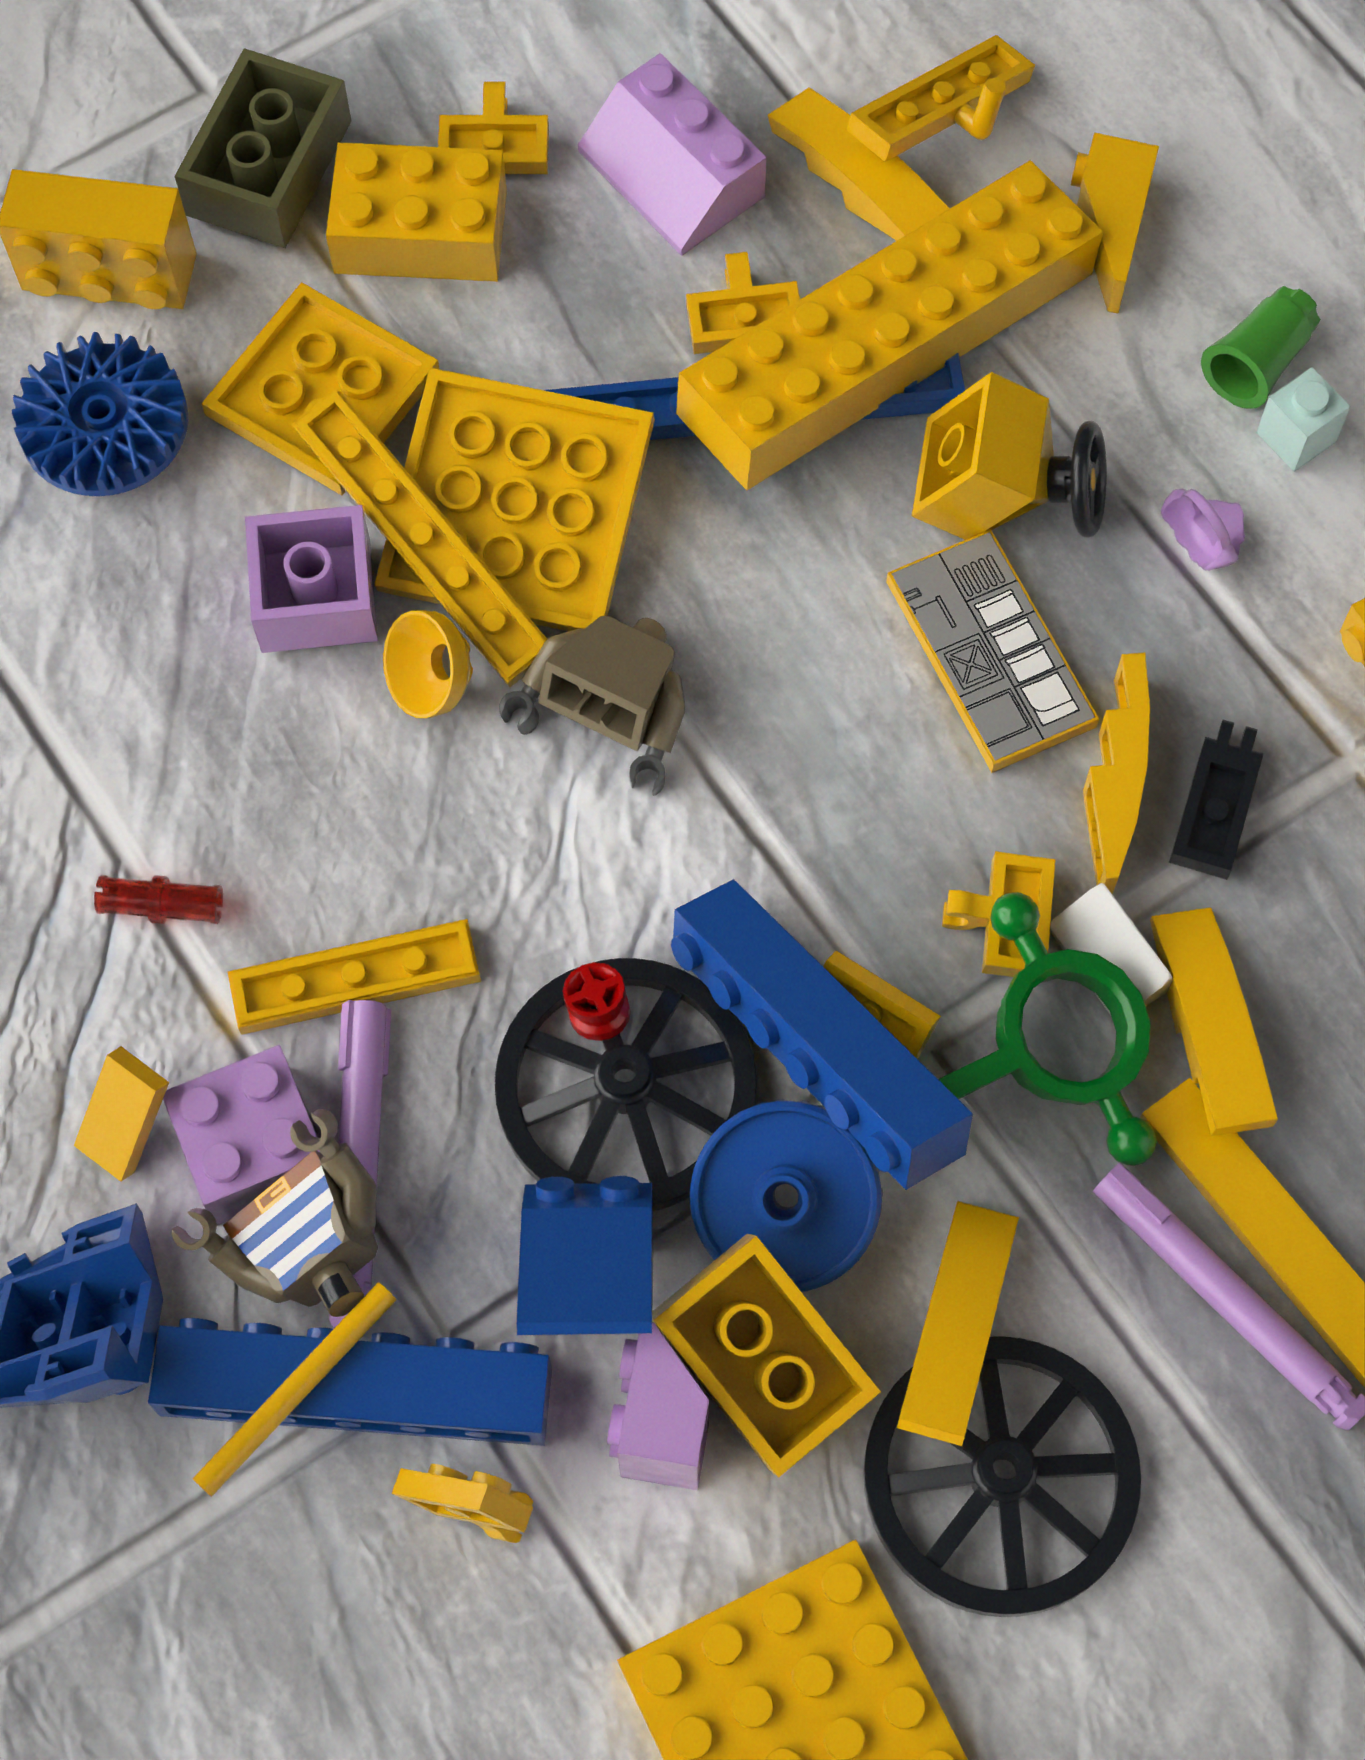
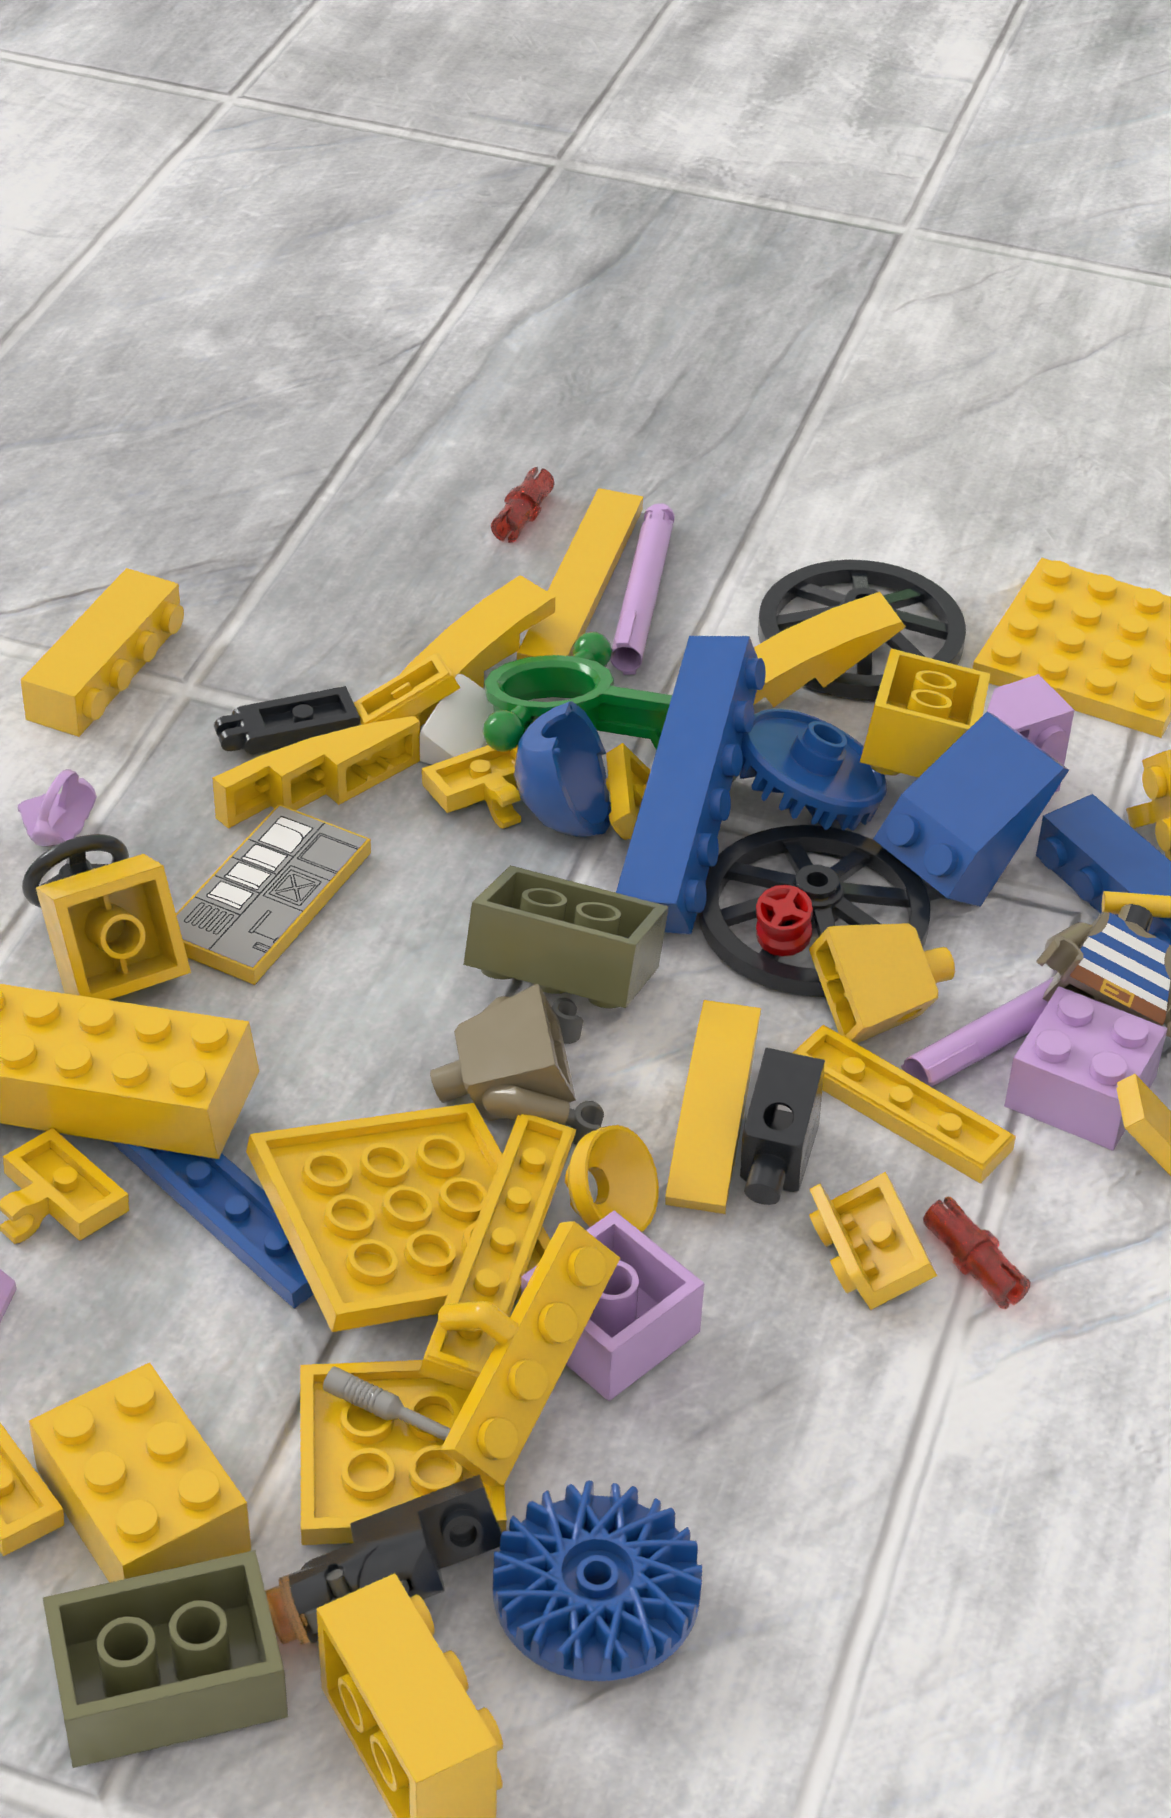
camera: 130 degrees left, 25 degrees down
none -> black plate [265,1474,502,1645]
none -> light grey piece [323,1366,451,1441]
none -> yellow tile [353,652,460,725]
none -> yellow plate [438,1221,620,1486]
none -> olive brick [463,865,669,1009]
none -> blue cylinder [514,701,611,837]
none -> yellow slope [665,1000,761,1214]
none -> black torso [740,1047,825,1205]
none -> yellow torso [809,923,955,1044]
none -> yellow bracket [809,1172,937,1310]

